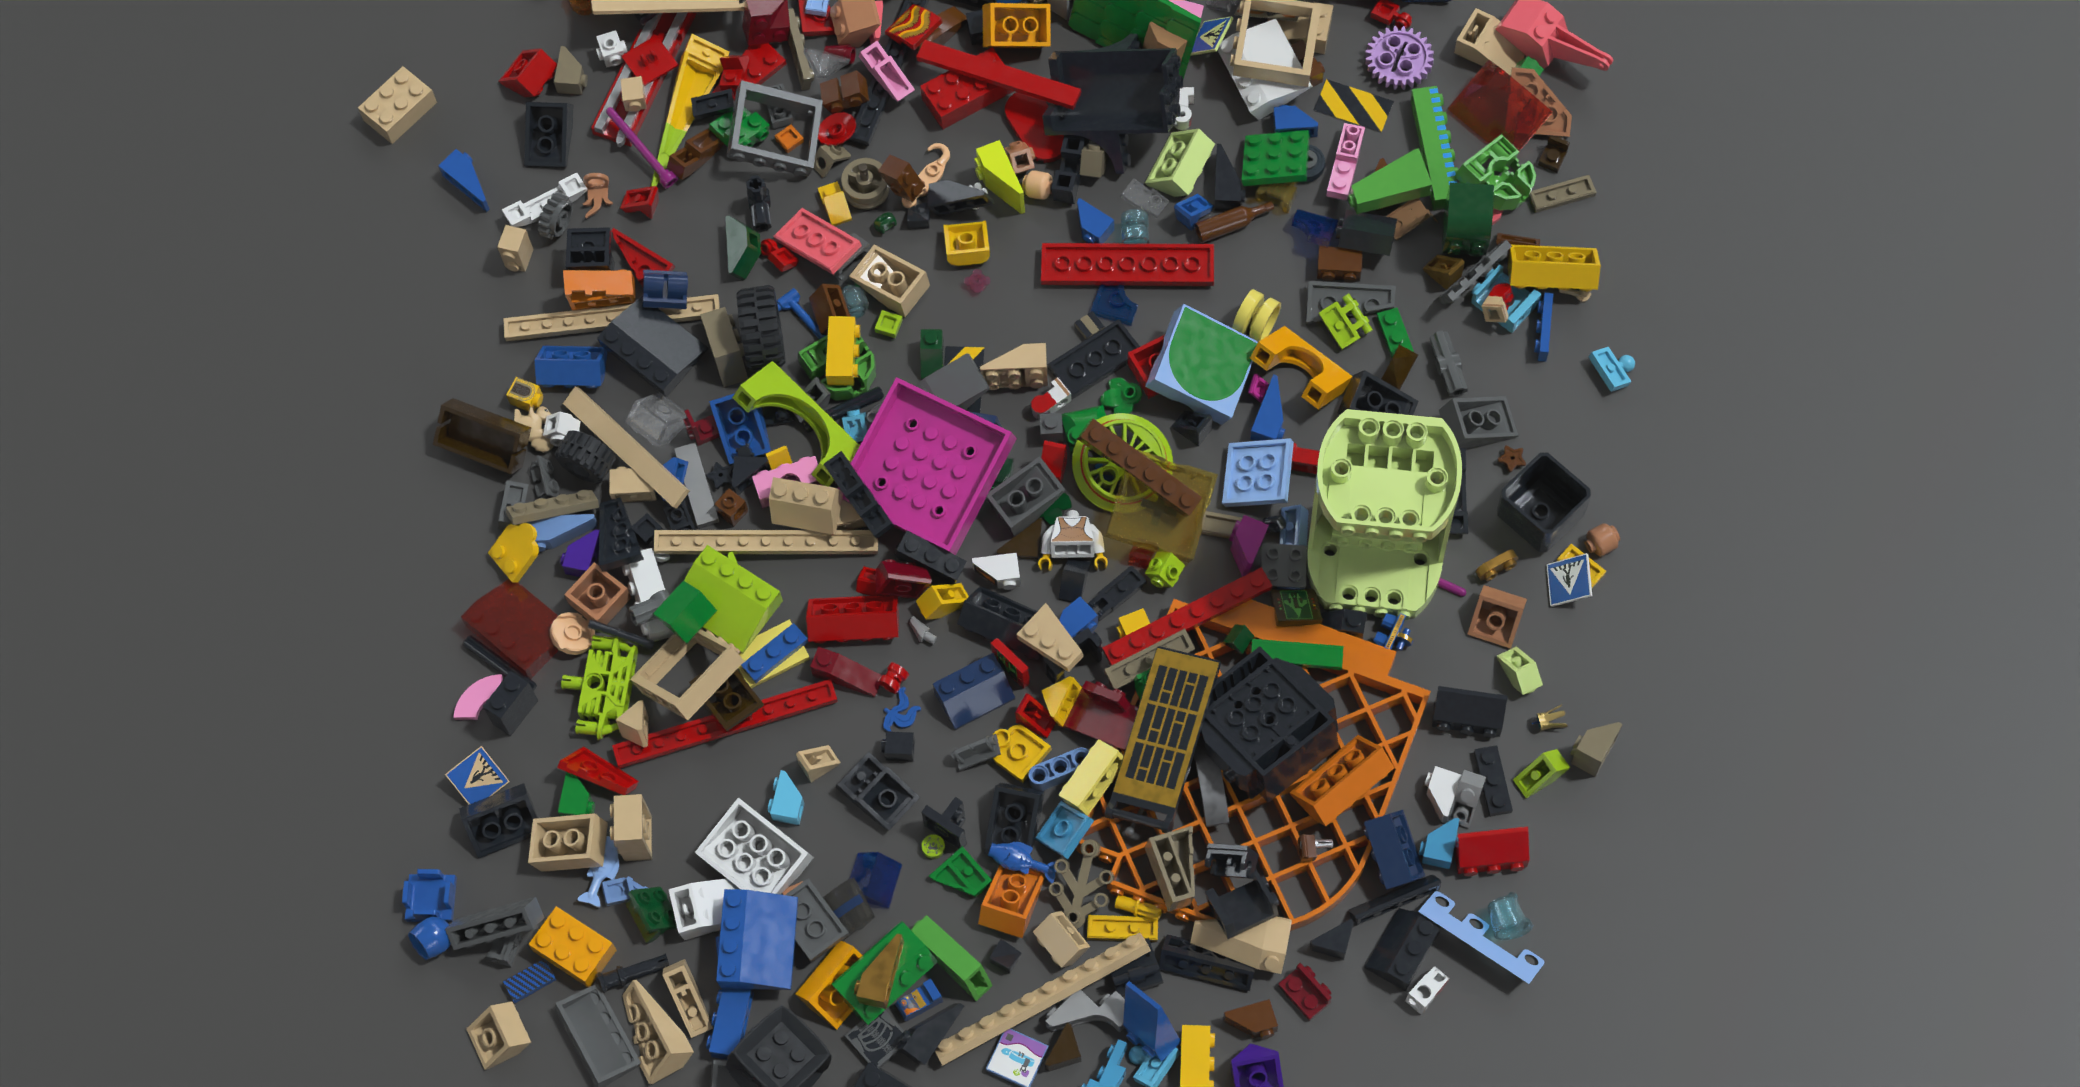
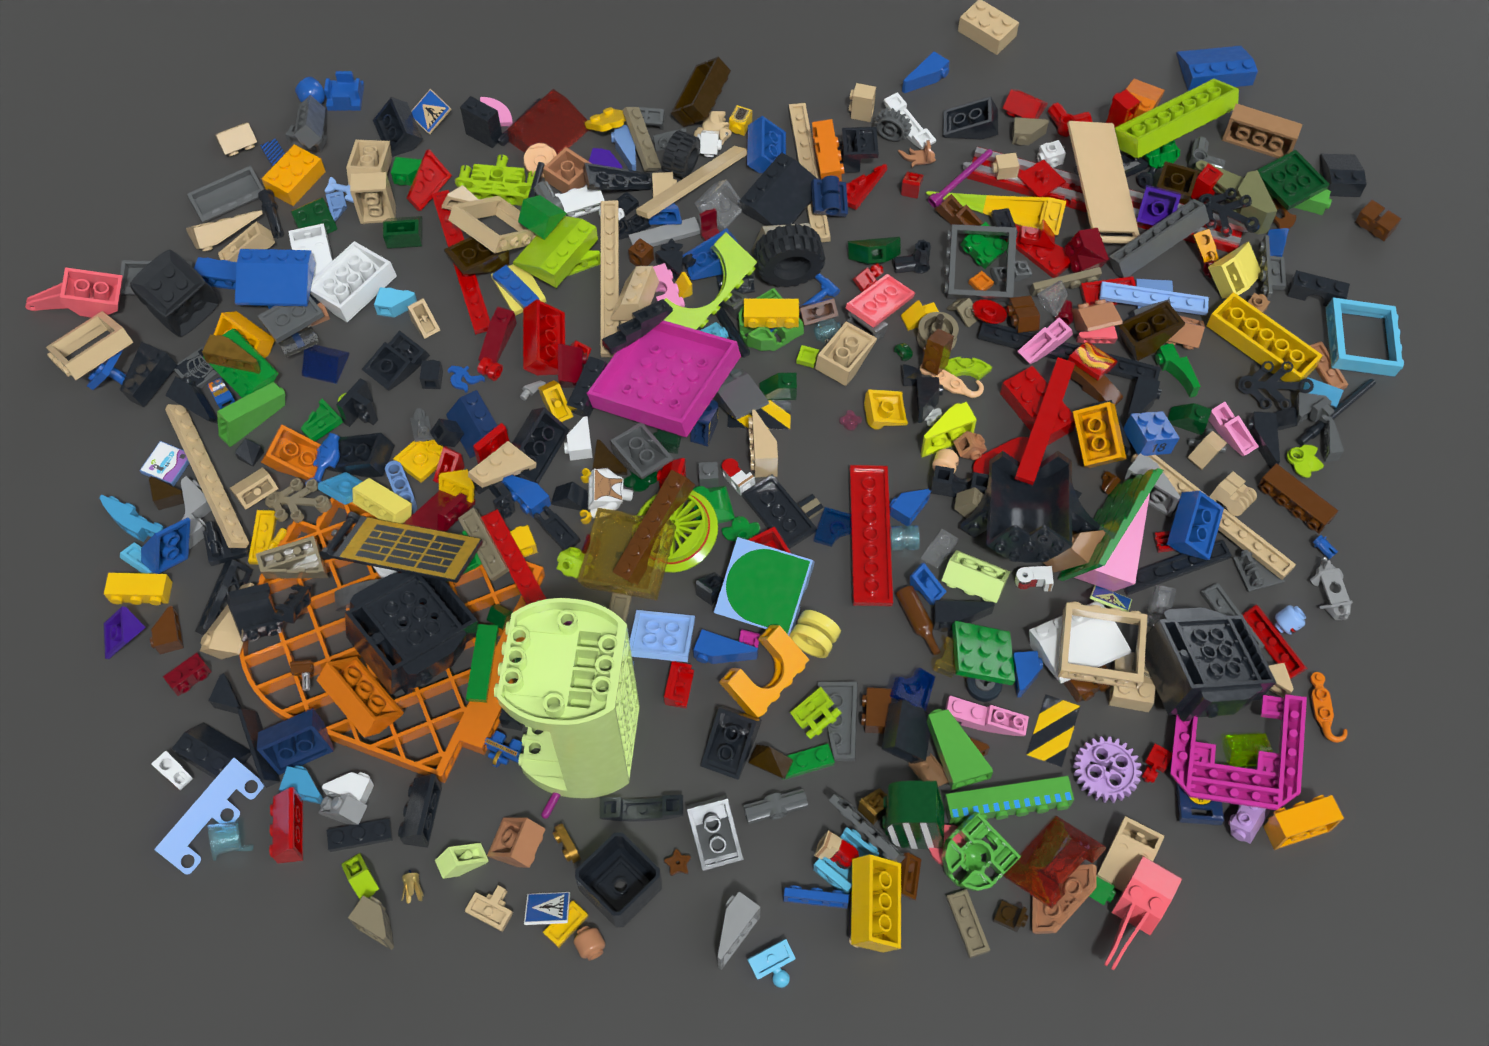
camera: 85 degrees right, 5 degrees down
none -> dark green slope [383,216,422,248]
none -> black brick [430,418,464,447]
none -> tan hinge [465,886,513,932]
none -> light grey slope [718,892,760,970]
none -> lime tile [943,357,992,380]
none -> red piece [1048,102,1093,137]
none -> reddish brown tile [1102,471,1121,495]

